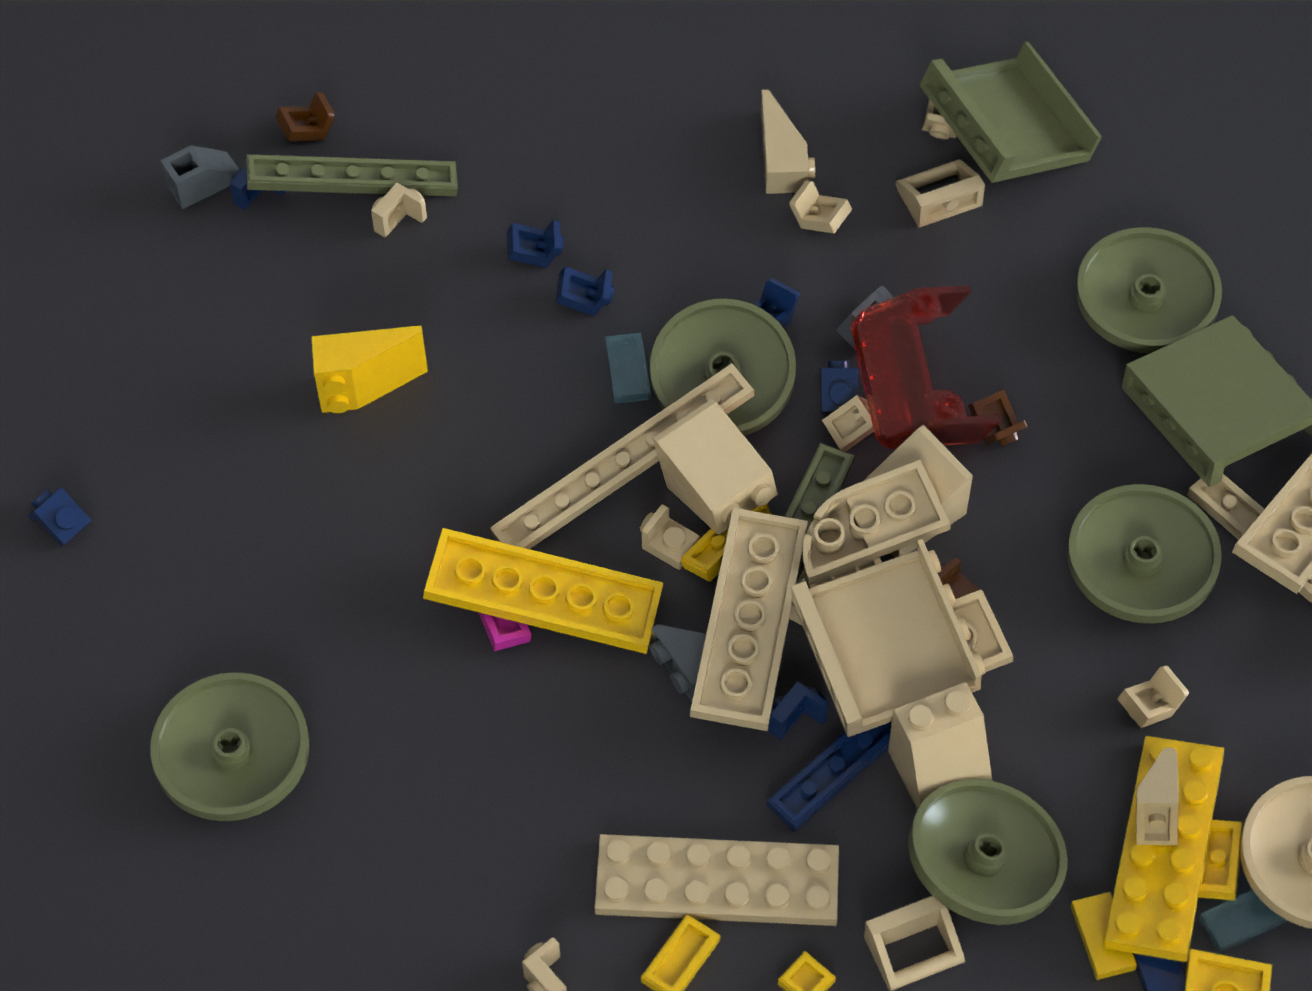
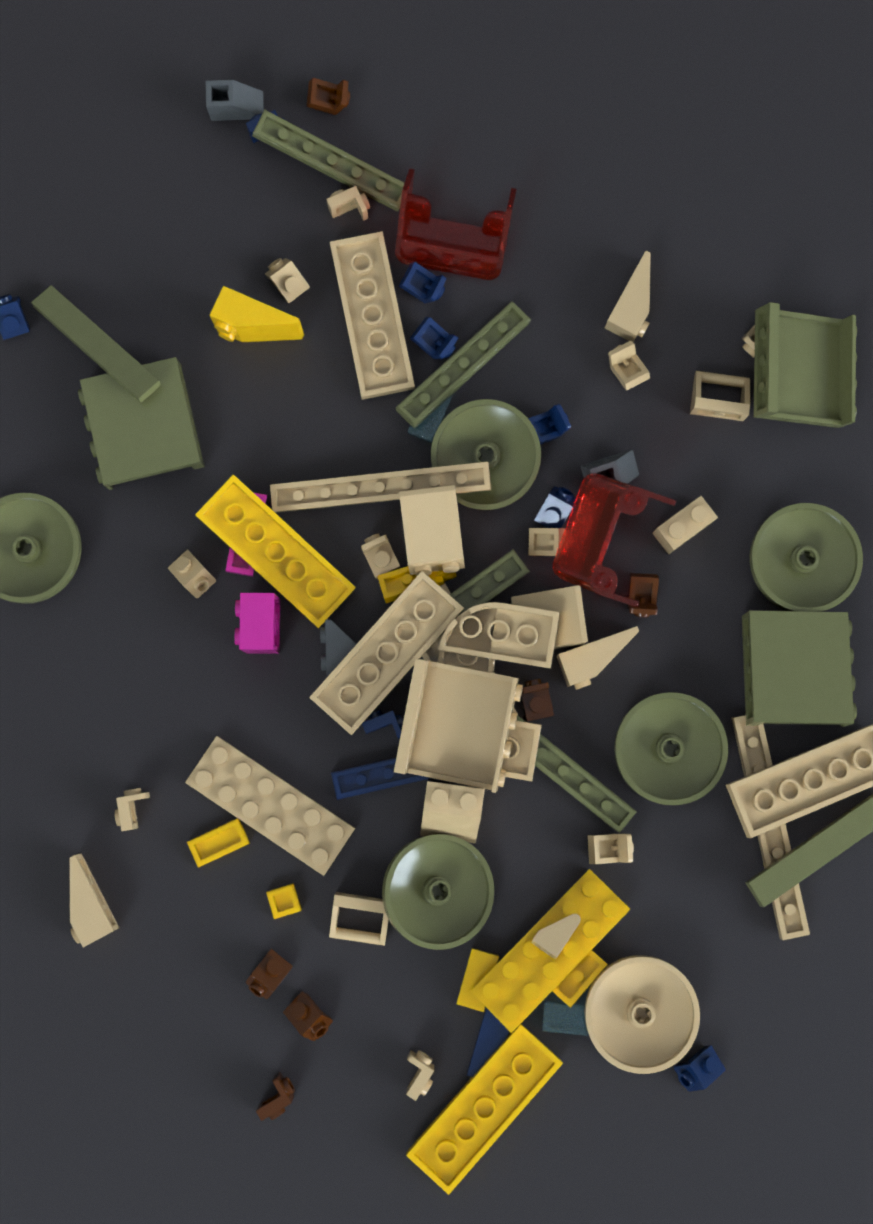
camera: 30 degrees right, 25 degrees up
none -> olive tile [31,285,161,403]
none -> olive panel [78,357,205,490]
none -> tan bracket [168,549,216,598]
none -> dark pink brick [234,593,280,654]
none -> tan bracket [265,258,310,303]
none -> tan plate [330,231,415,400]
none -> clear red windscreen [395,169,517,280]
none -> olive tile [396,301,531,429]
none -> olive tile [513,712,637,833]
none -> tan slope [556,626,639,690]
none -> tan brick [652,496,718,555]

